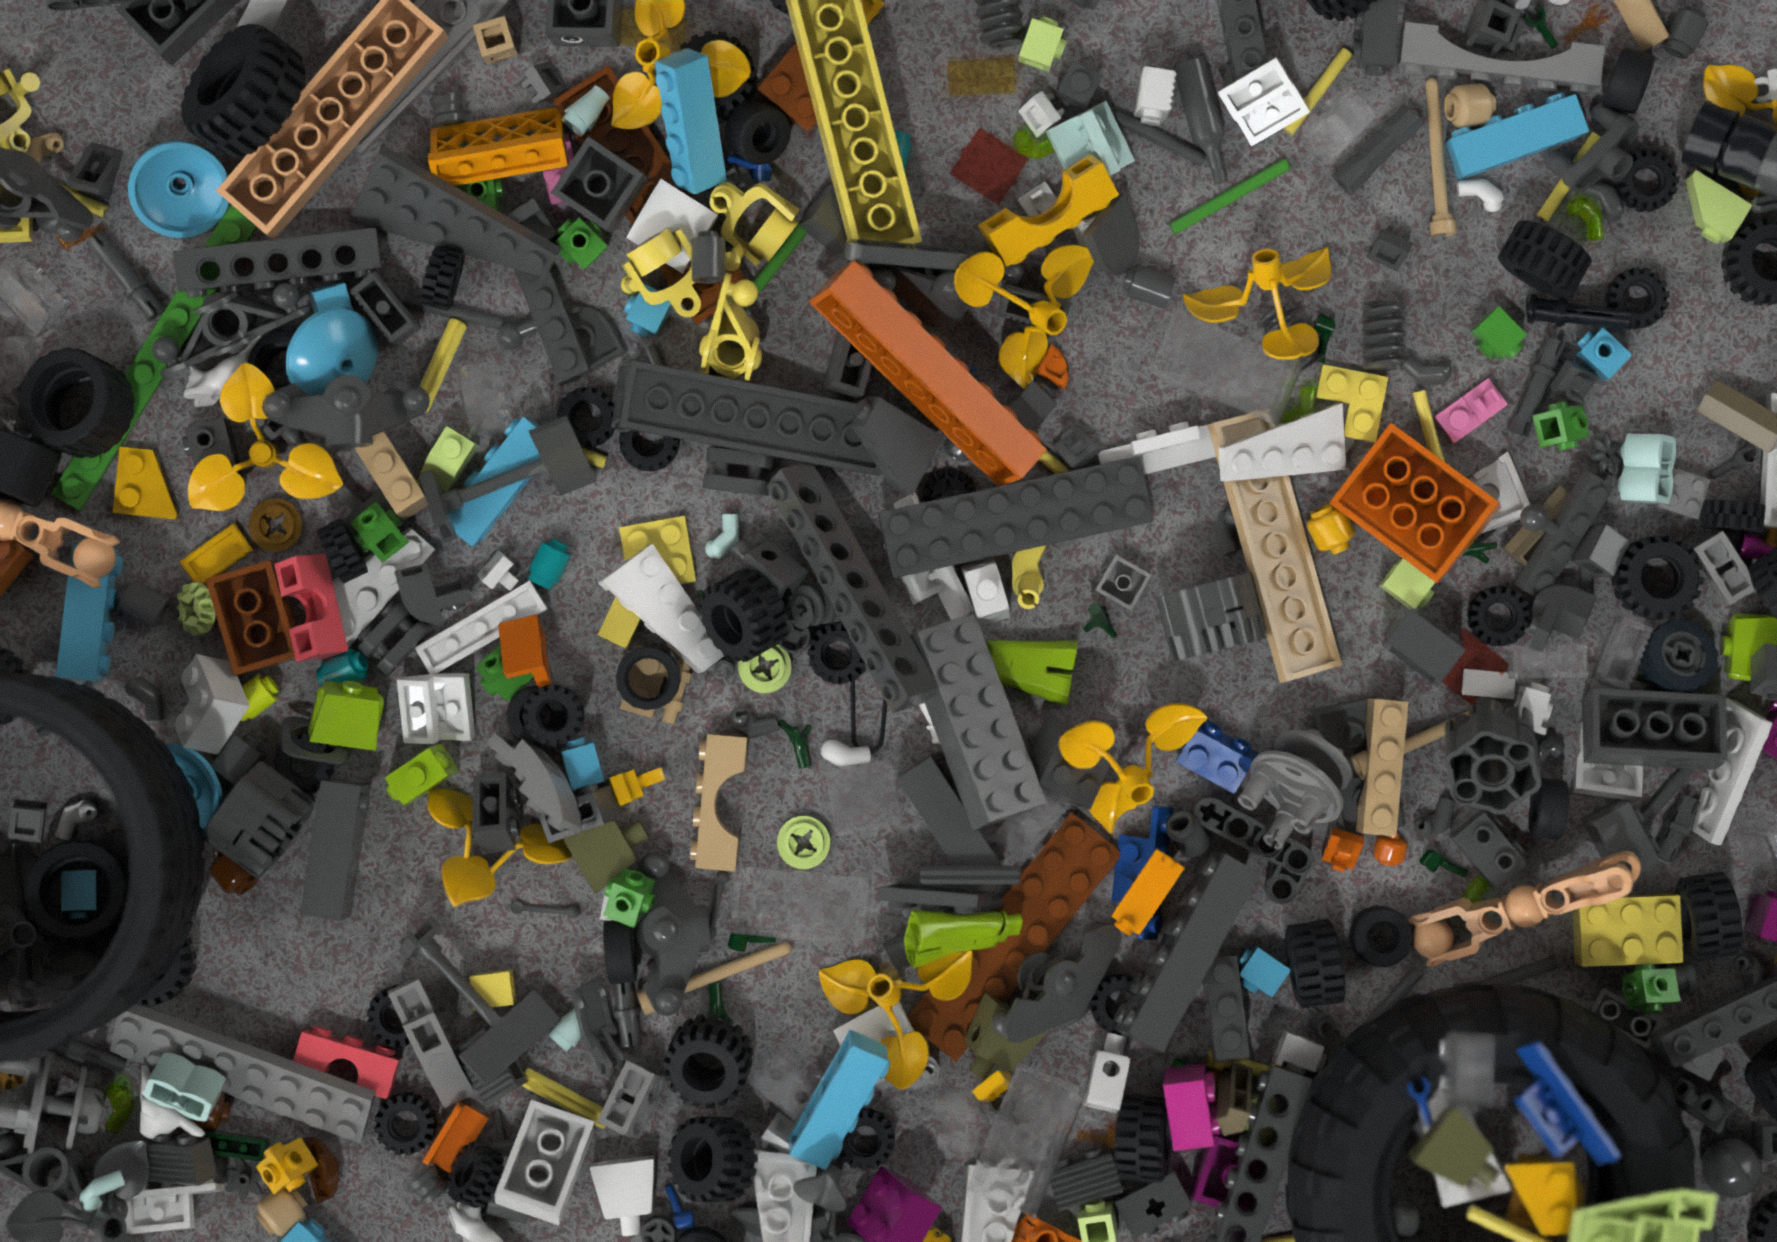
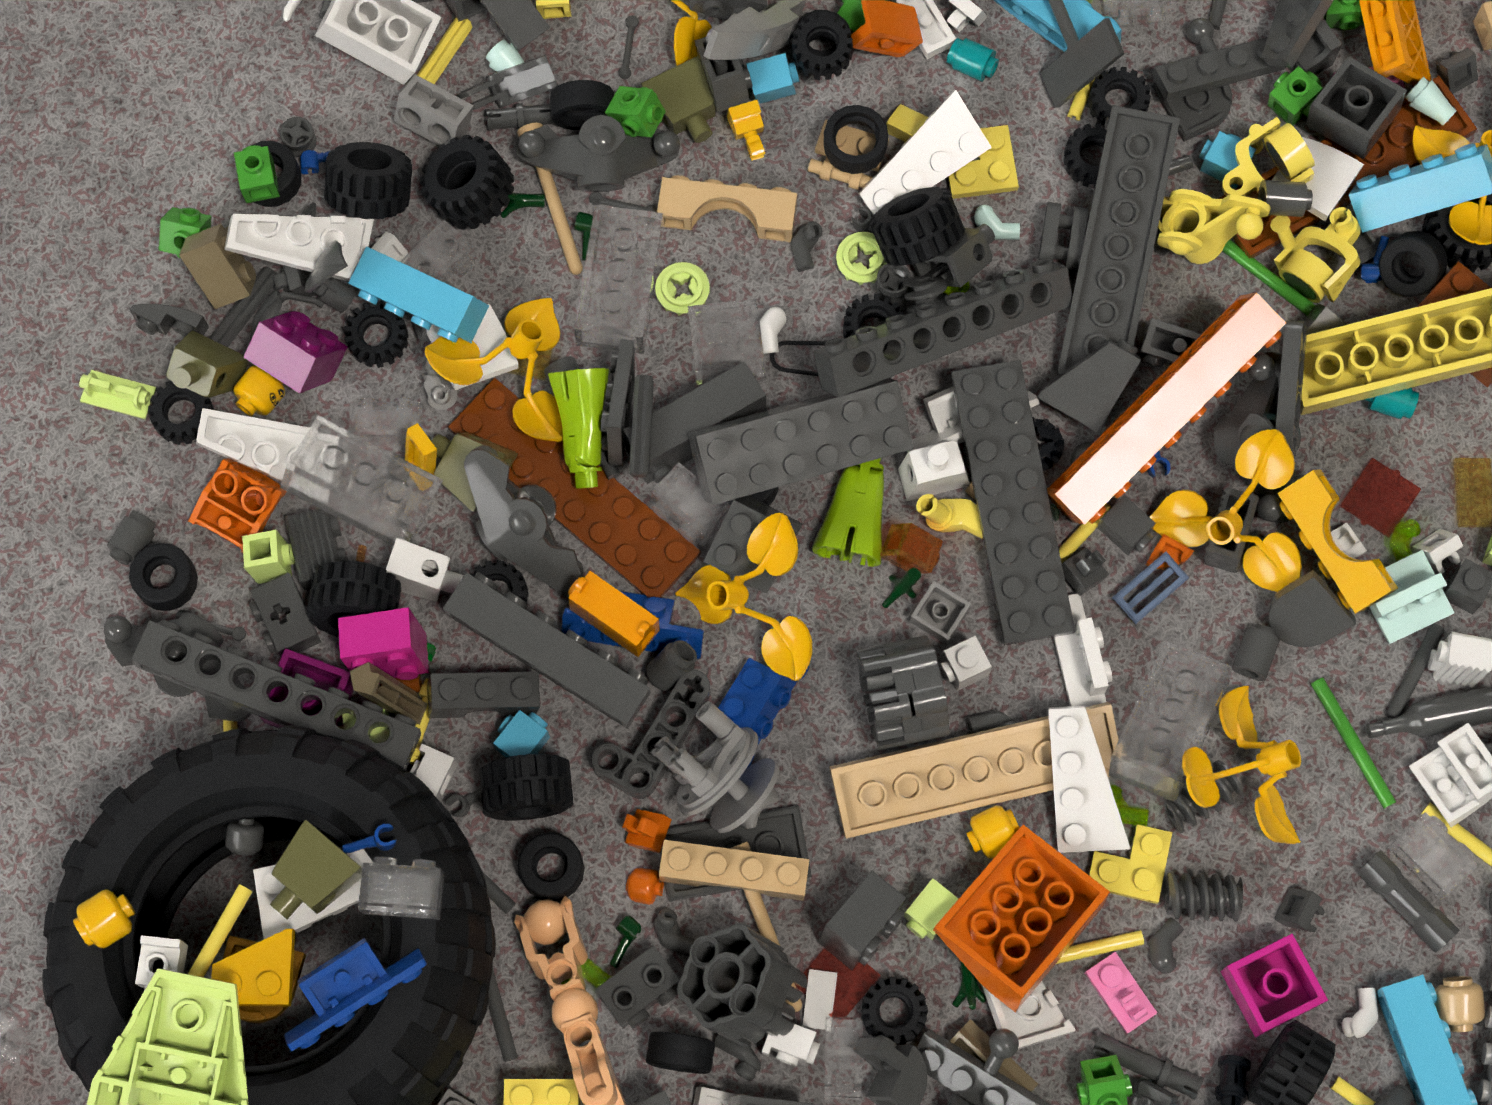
camera: 90 degrees right, 15 degrees down
white torso [590,1155,656,1236] -> none
dark green bar [778,720,812,769] -> none
dark green hand [1314,314,1335,363] -> none
tan piece [1425,77,1457,237] -> none
bright green brick [1470,306,1527,361] -> none
none -> clear orange brick [880,523,943,574]
none -> white brick [939,636,992,691]
none -> sand blue tile [1112,552,1189,624]
none -> dark pink brick [1220,934,1328,1038]

